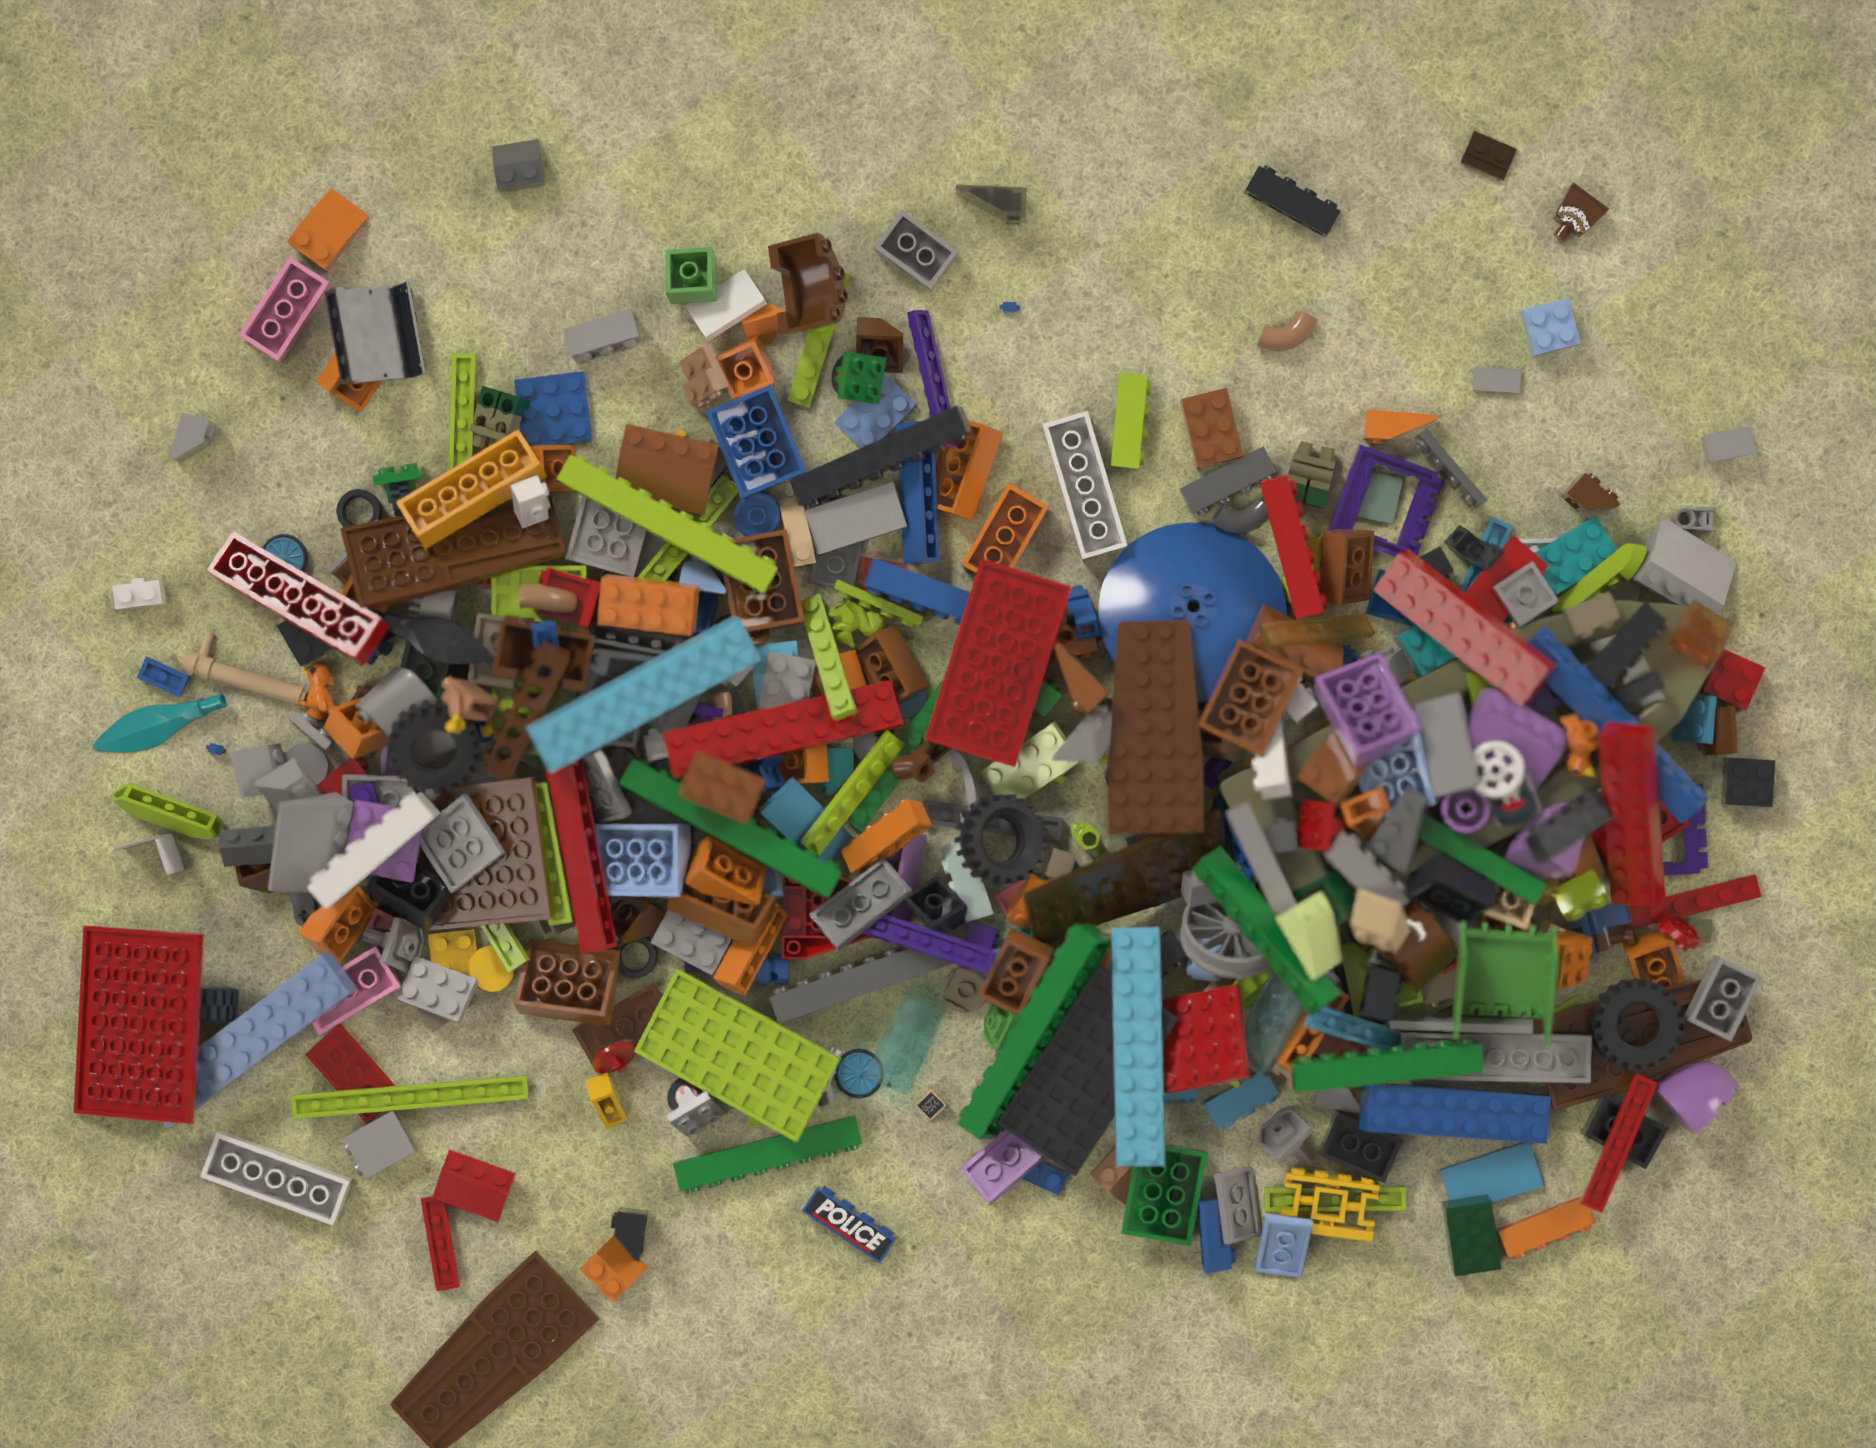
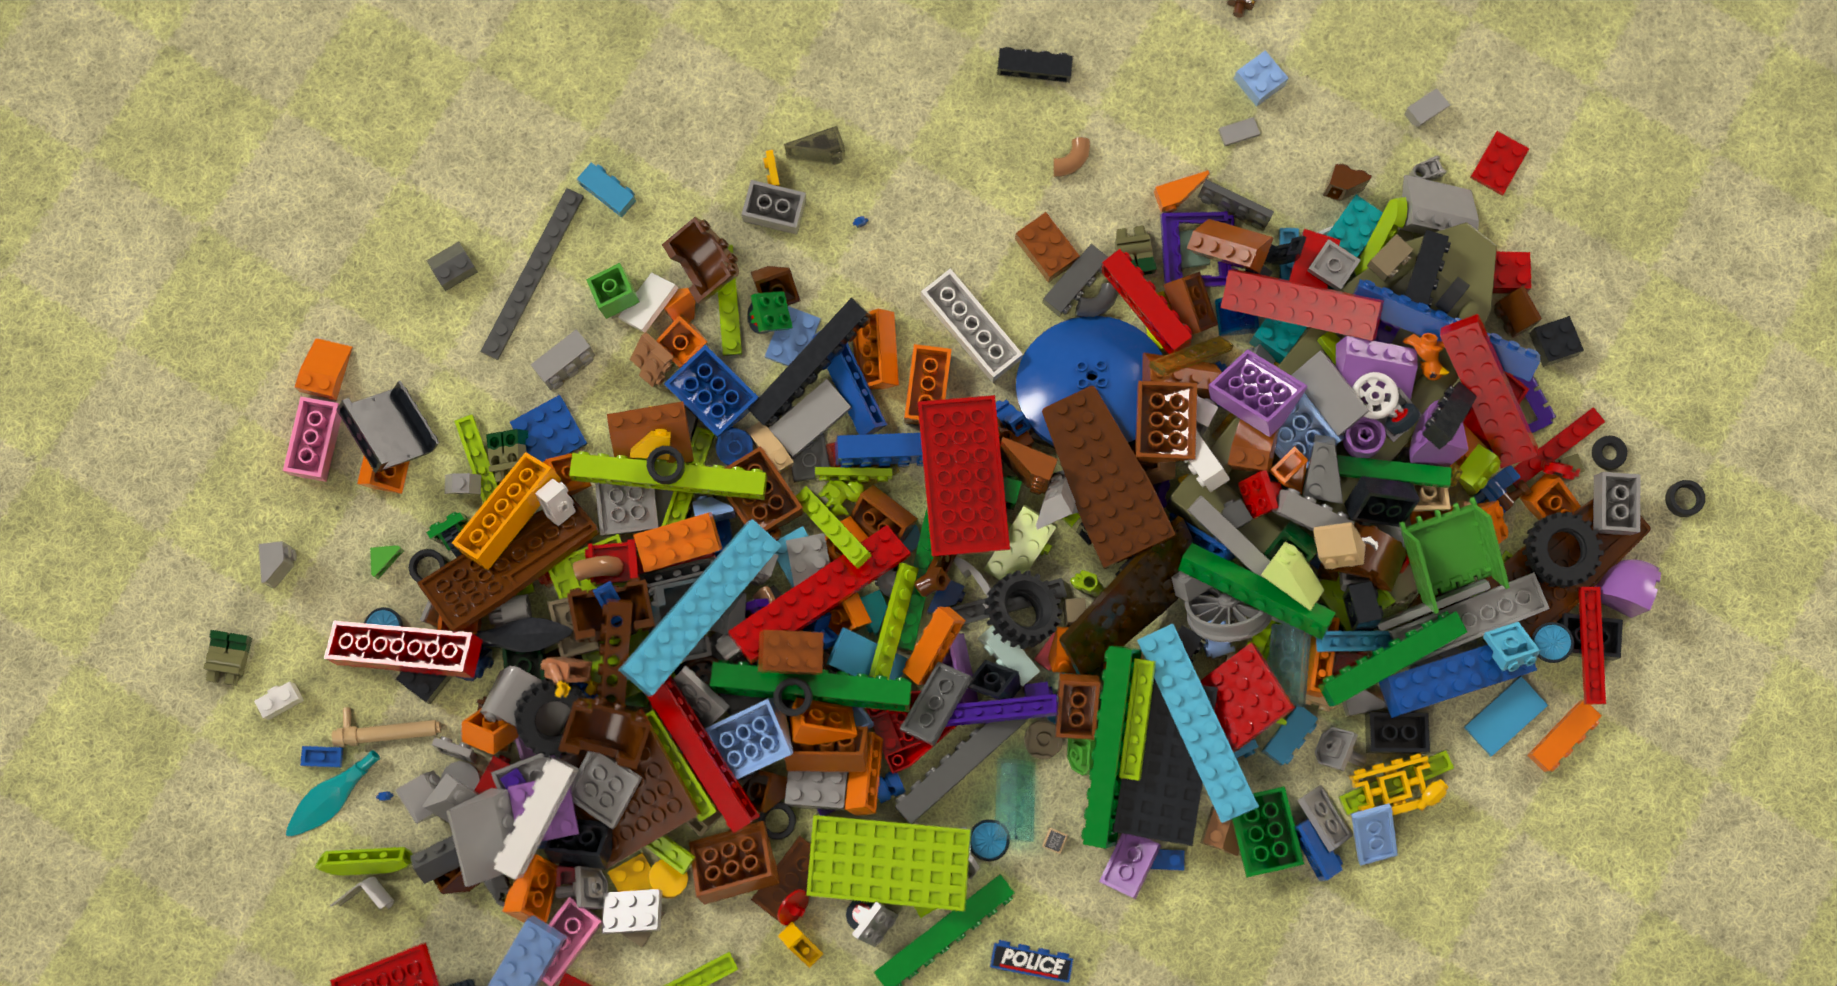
camera: 20 degrees left, 10 degrees down
orange animal [298,661,336,721] -> none
dark purple plate [907,310,959,448] -> none
lime brick [1110,373,1151,470] -> none
dark green brick [1441,1194,1501,1277] -> none
clear orange slope [1668,600,1734,669] -> none
dark azure plate [1672,696,1716,744] -> none
none -> olive hips [203,630,252,686]
none -> bright green slope [370,545,404,579]
none -> light grey slope [445,473,481,494]
none -> dark grey plate [480,188,584,360]
none -> reddish brown cylinder [558,697,651,769]
none -> dark azure brick [577,162,636,218]
none -> yellow slope [630,429,671,460]
none -> black tyre [646,446,685,485]
none -> yellow plate [763,150,780,187]
none -> black tyre [774,678,813,716]
none -> dark blue slope [927,580,966,615]
none -> lime plate [1119,658,1156,781]
none -> dark orange slope [1187,219,1274,274]
none -> yellow plant [1416,779,1449,811]
none -> red plate [1470,131,1530,196]
none -> medium azure plate [1483,622,1540,672]
none -> dark azure wheel [1532,622,1574,663]
none -> black tyre [1592,436,1628,470]
none -> black tyre [1665,480,1706,517]

